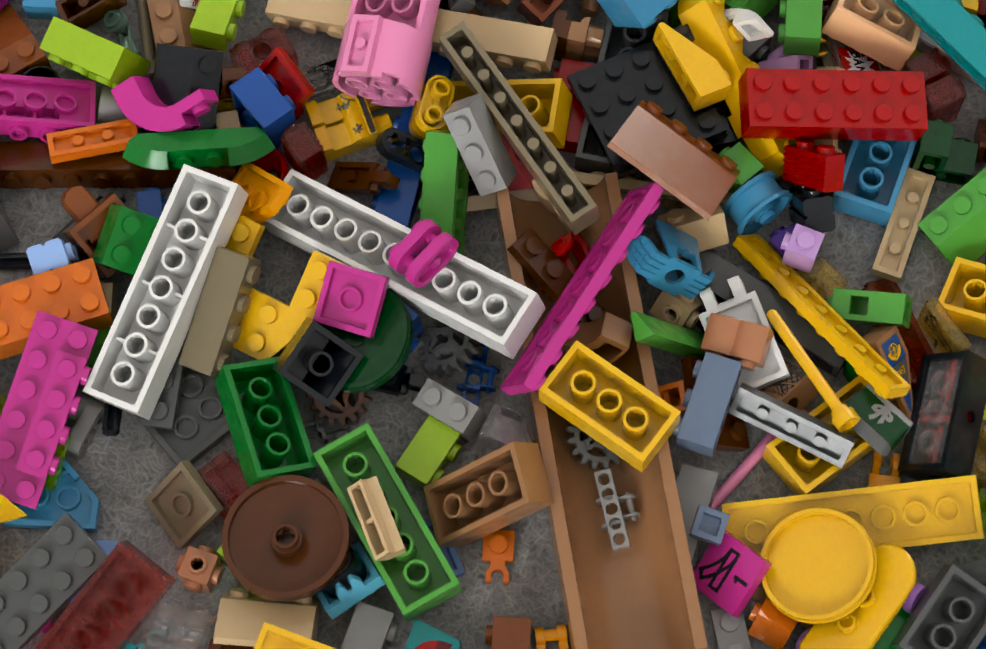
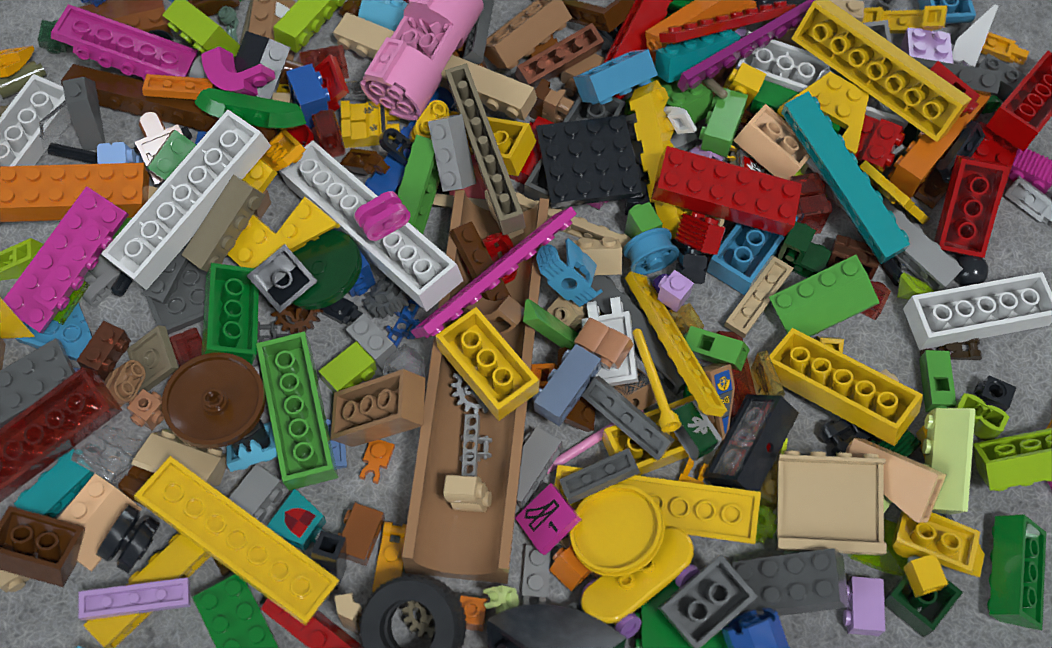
camera: 10 degrees right, 5 degrees down
dark pink tile [313,261,390,338] -> none
tan piece [347,476,406,561] -> none
slope [607,99,740,220] -> none
yellow slope [652,22,732,112] -> none
sand blue plate [689,504,730,546] -> none
none -> copper brick [76,321,131,381]
none -> medium nougat brick [97,360,146,412]
none -> tan brick [444,475,492,512]
none -> dark grey plate [559,448,640,504]

